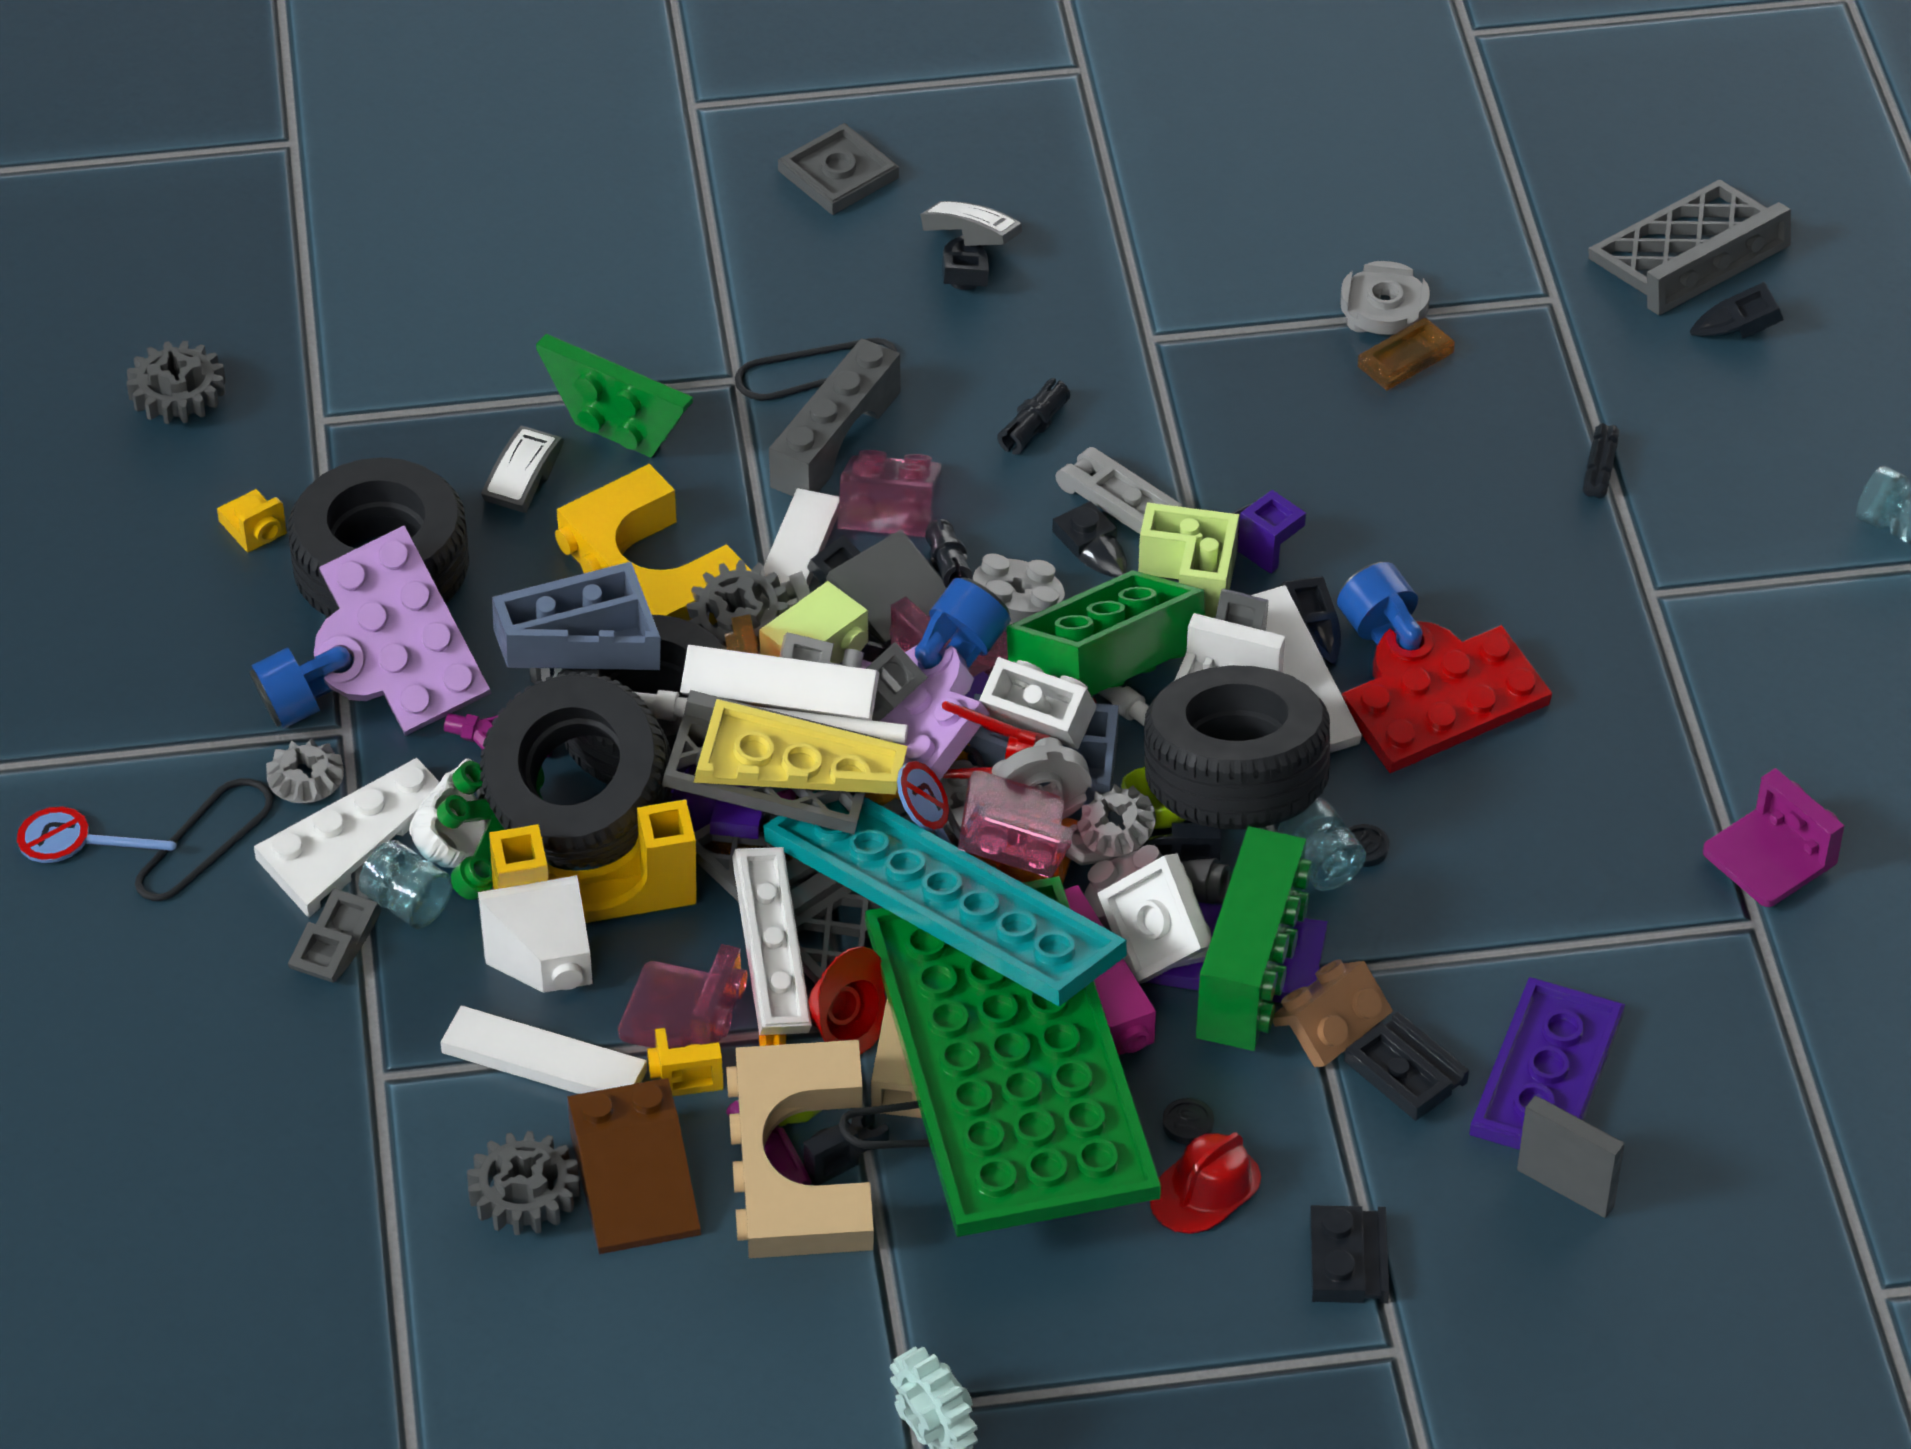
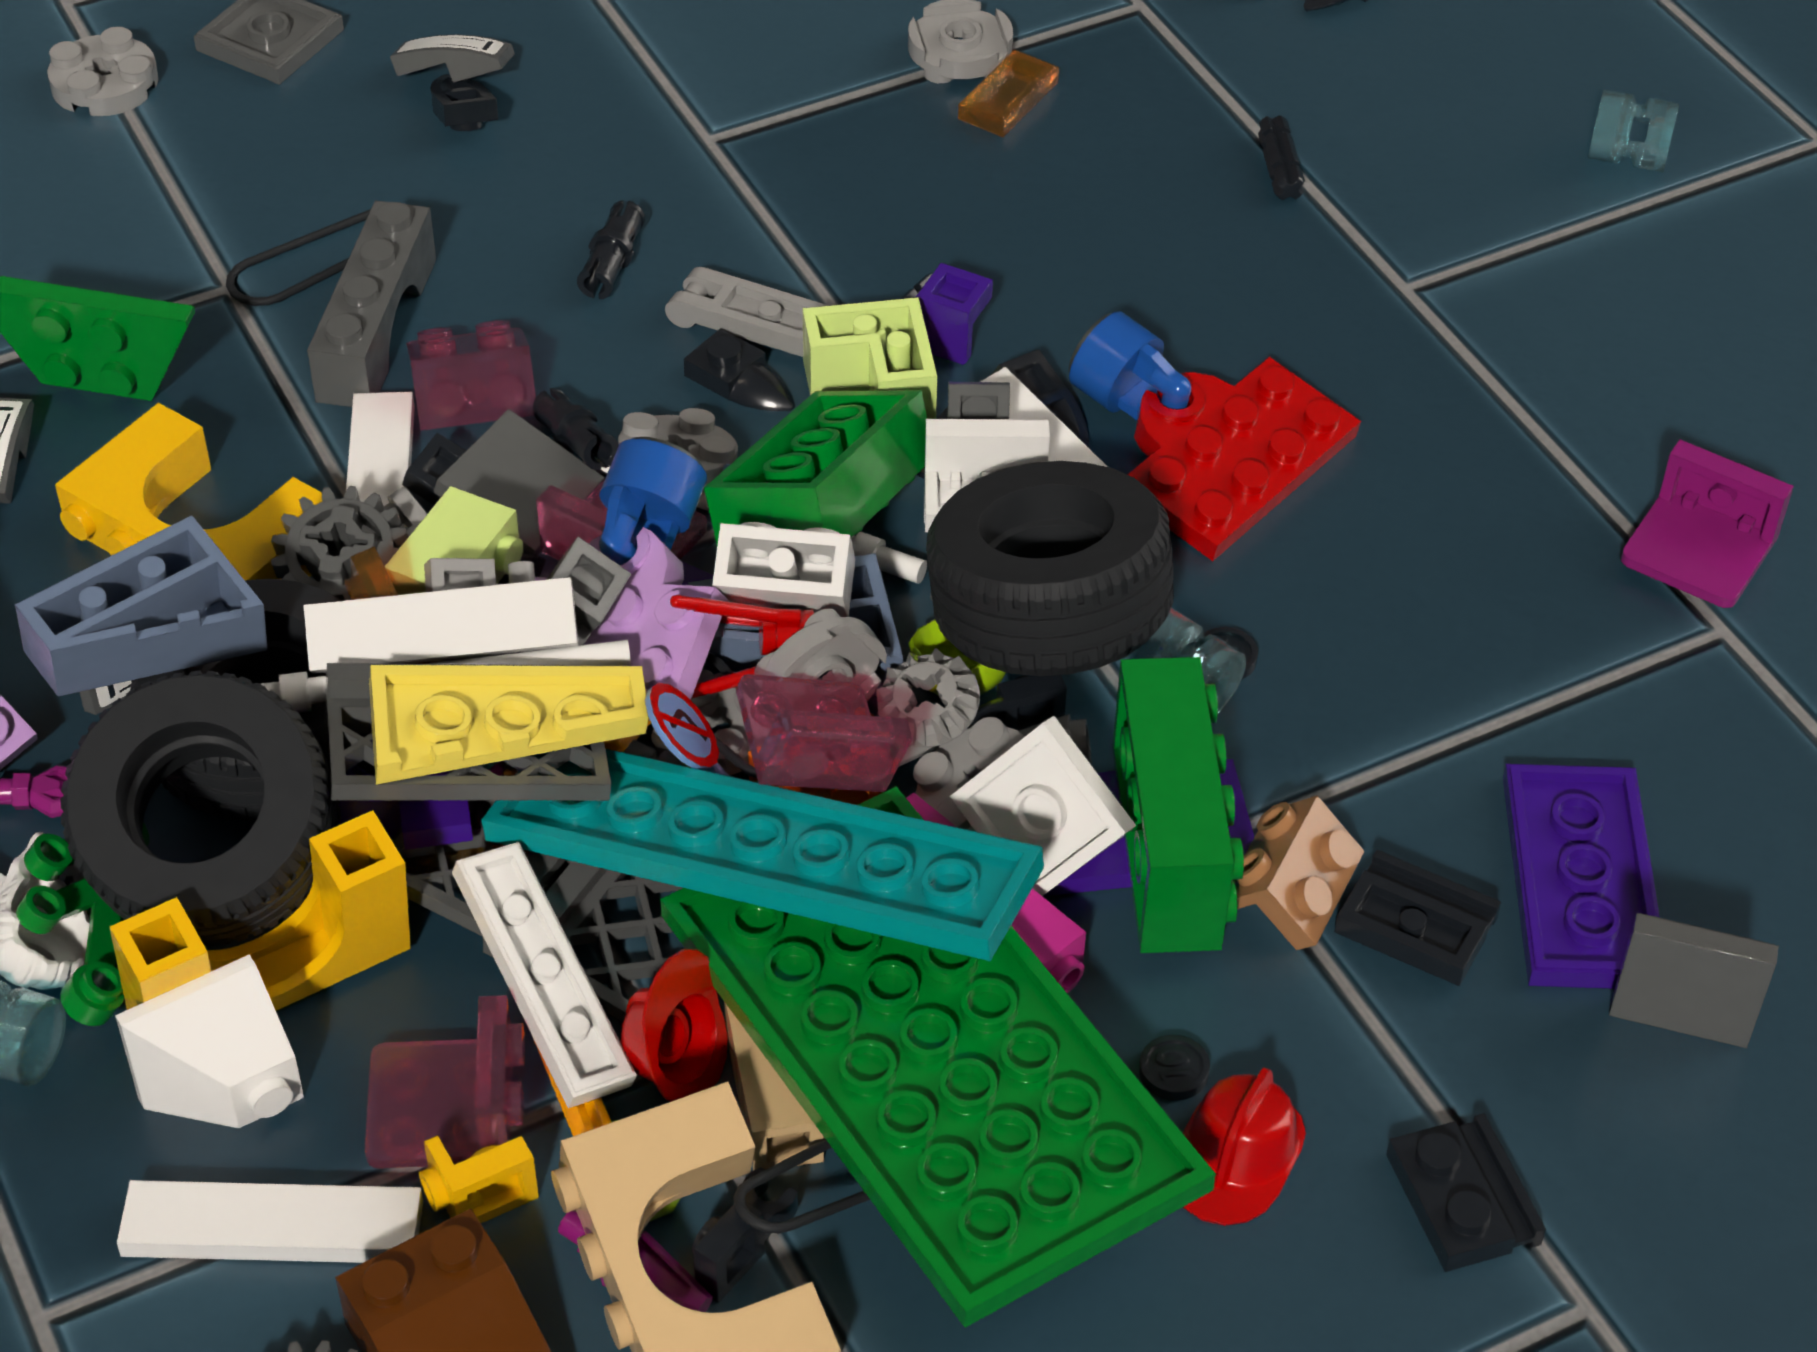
camera: 20 degrees left, 0 degrees up
none -> light grey plate [47,27,159,116]

